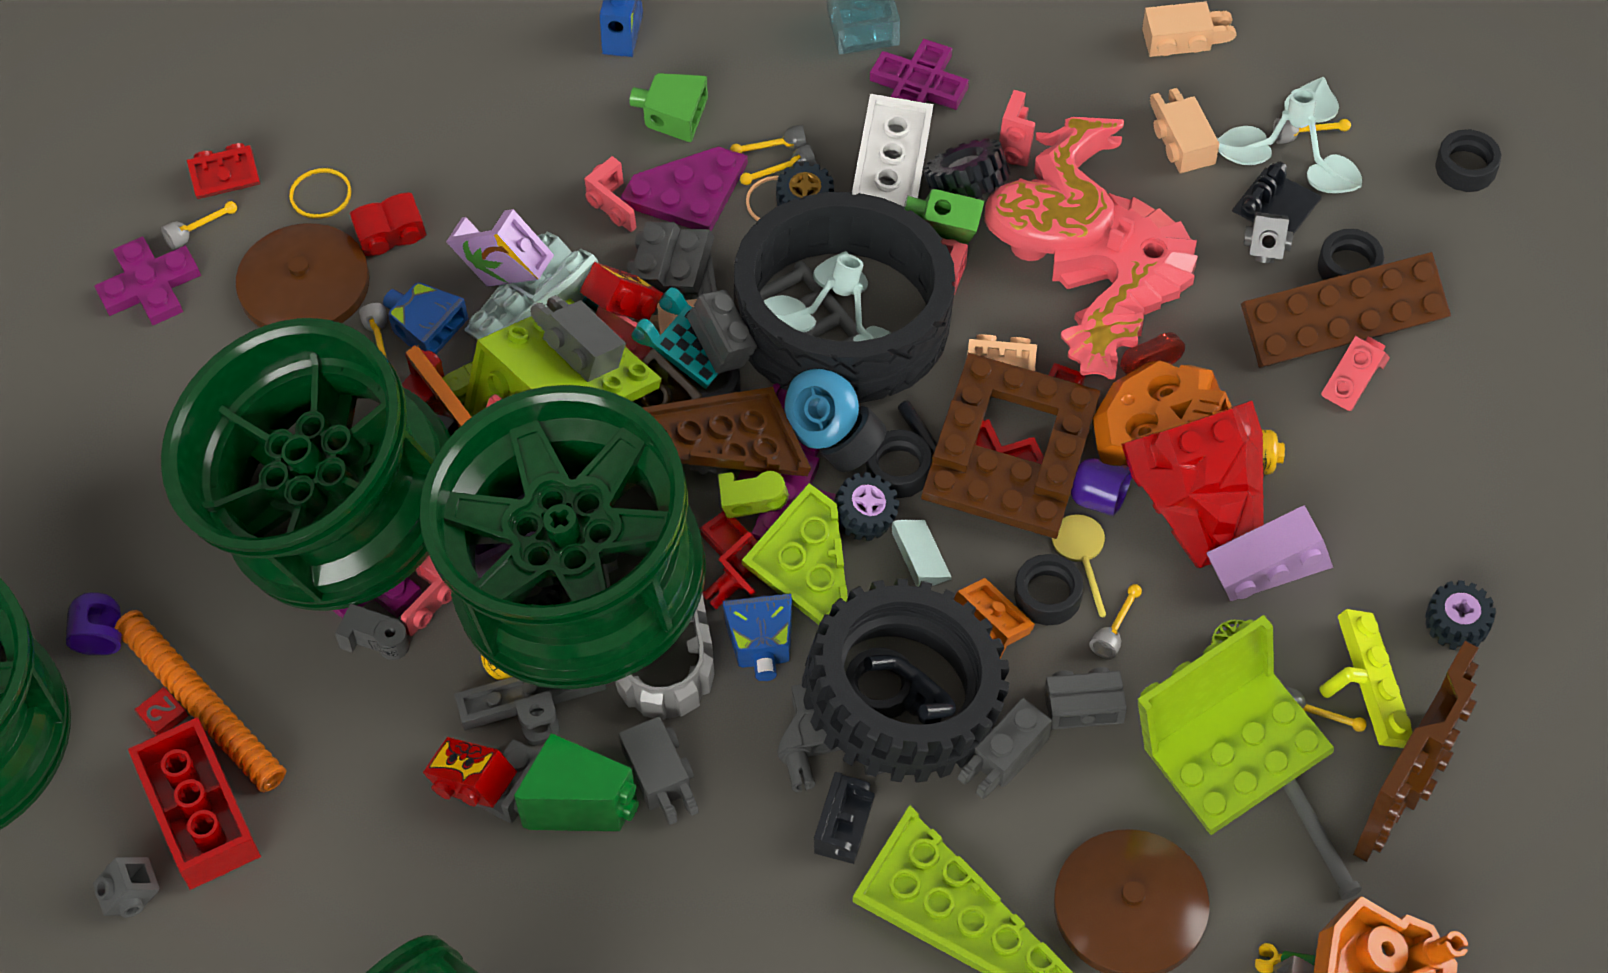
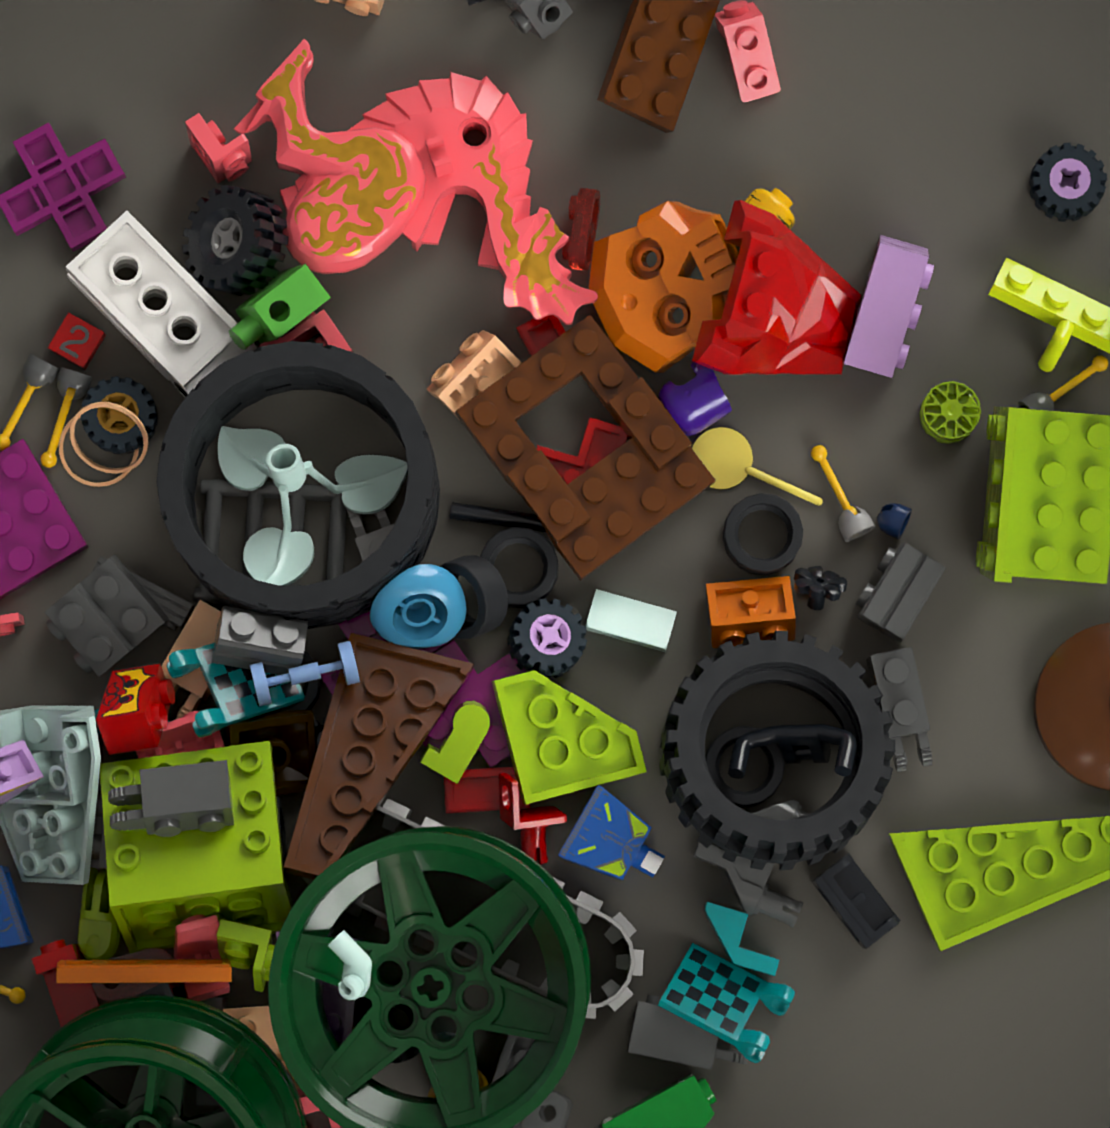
camera: 55 degrees left, 25 degrees up
none -> red tile [48,312,106,370]
none -> light nougat piece [70,402,149,474]
none -> light blue wheel [250,641,360,707]
none -> light aqua arm [328,930,372,1001]
none -> teal flag [658,943,795,1063]
none -> teal slope [703,902,779,976]
none -> black plant [794,566,847,610]
none -> dark blue hinge [877,503,912,539]

